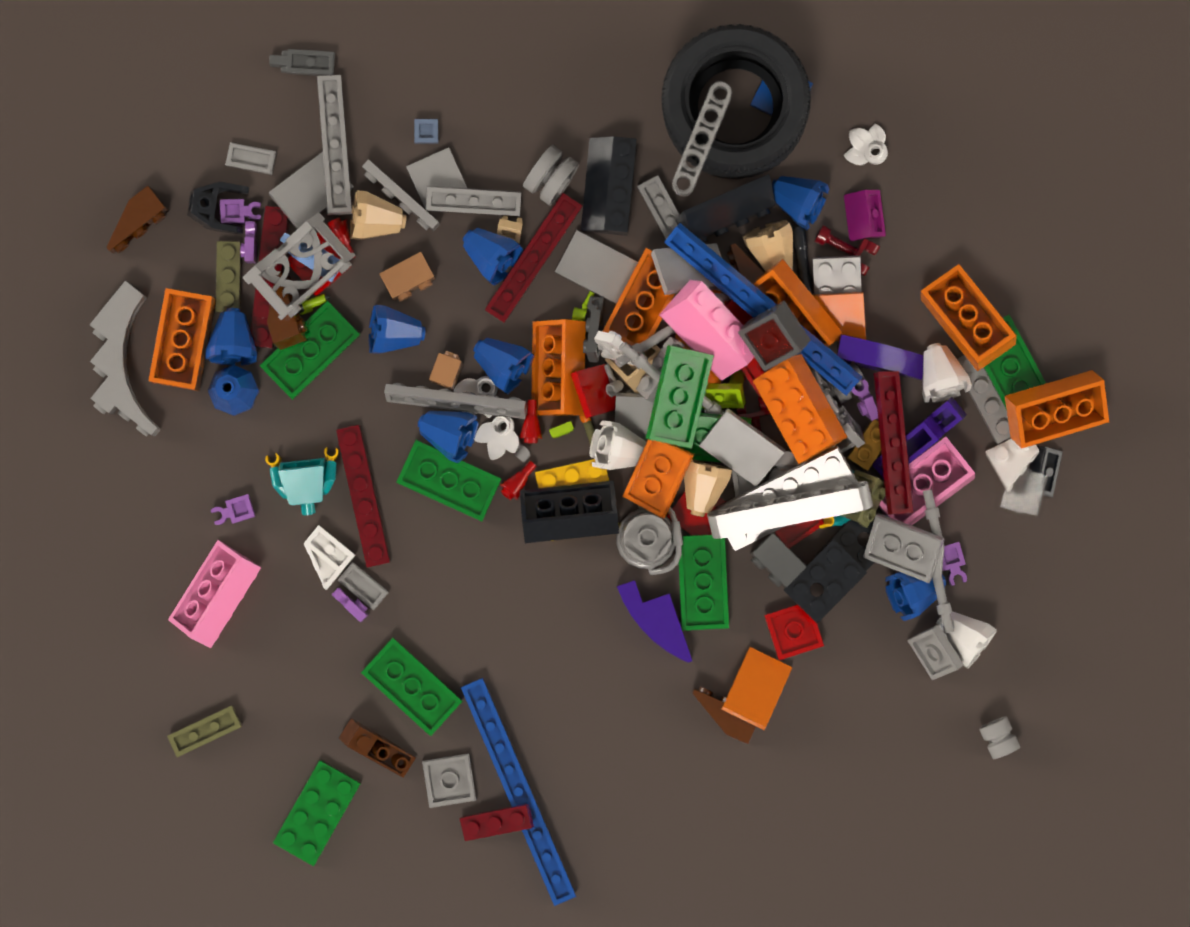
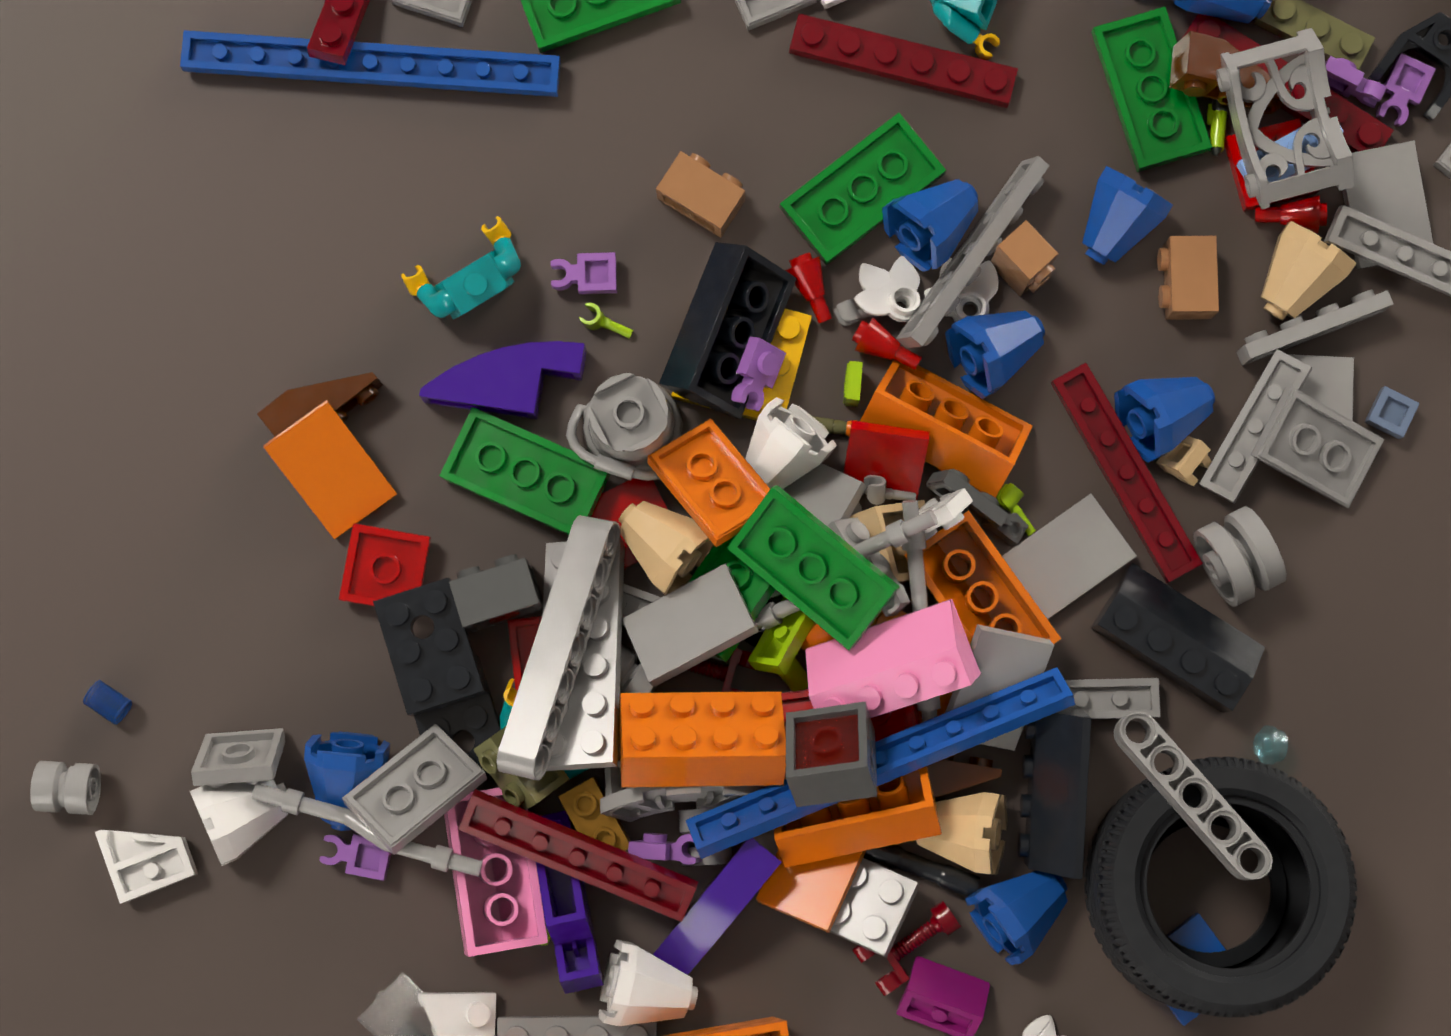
camera: 120 degrees right, 5 degrees down
none -> blue piece [83,680,132,725]
none -> white wing [95,830,198,904]
none -> teal torso [401,216,521,319]
none -> medium lavender plate [550,252,617,294]
none -> lime hand [579,303,633,339]
none -> medium nougat brick [656,151,745,238]
none -> medium lavender plate [731,337,786,411]
none -> light grey tile [1251,386,1385,508]
none -> clear light blue plate [1253,725,1288,765]

